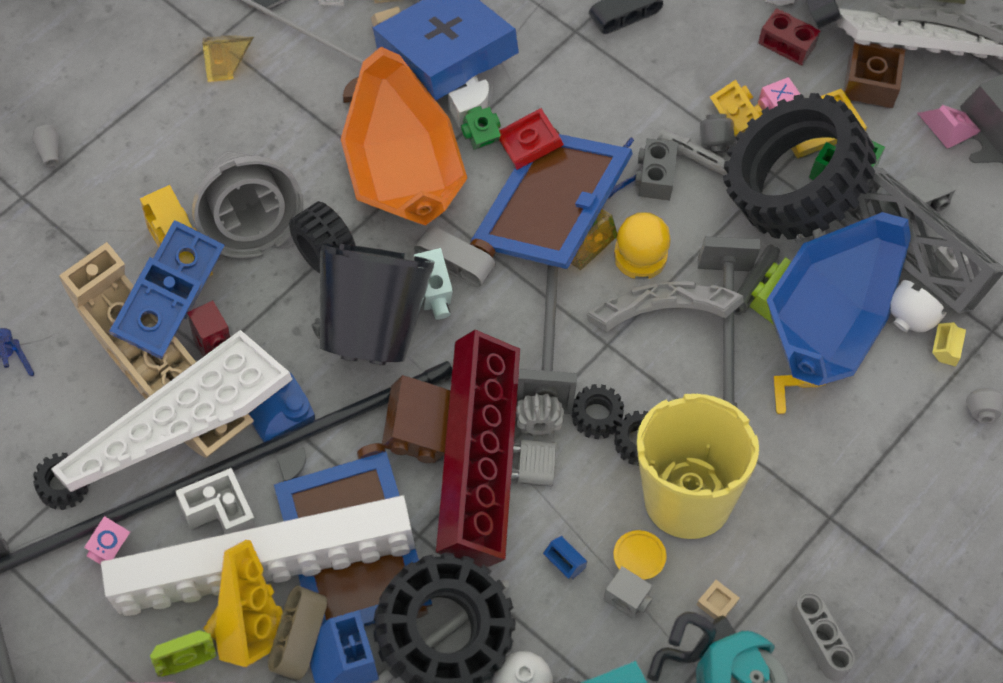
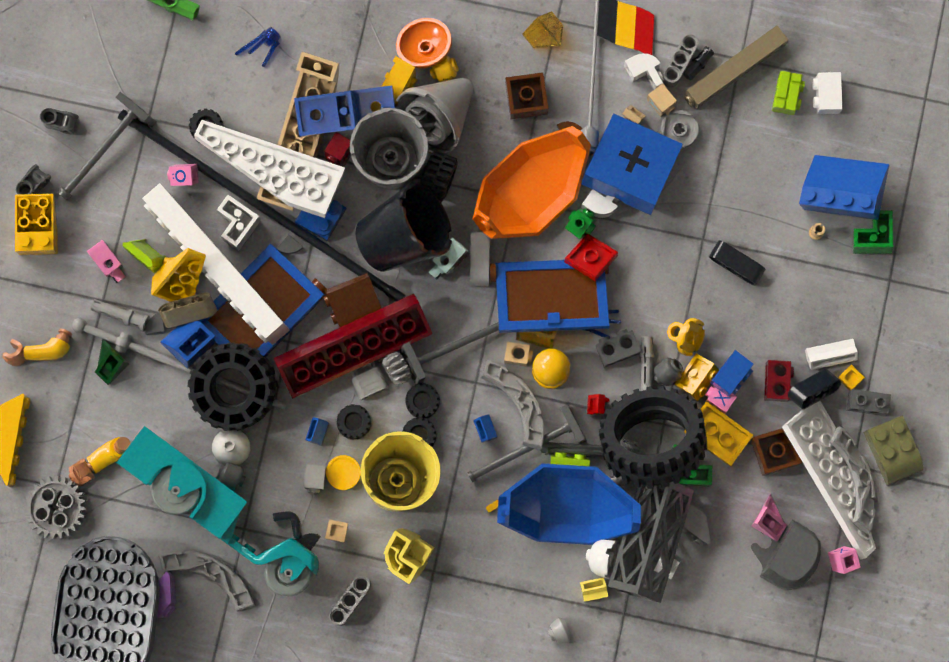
camera: 65 degrees right, 20 degrees up
none -> black tyre [336,404,371,440]
none -> light grey cone [350,108,428,189]
none -> light yellow brick [384,528,435,584]
none -> orange dish [396,18,452,68]
none -> yellow head [430,55,459,82]
none -> blue piece [473,414,497,443]
none -> tan brick [504,342,533,367]
none -> reddish brown brick [505,72,549,120]
none -> red tile [587,394,610,415]
none -> yellow tile [667,318,705,356]
none -> blue brick [710,350,754,397]

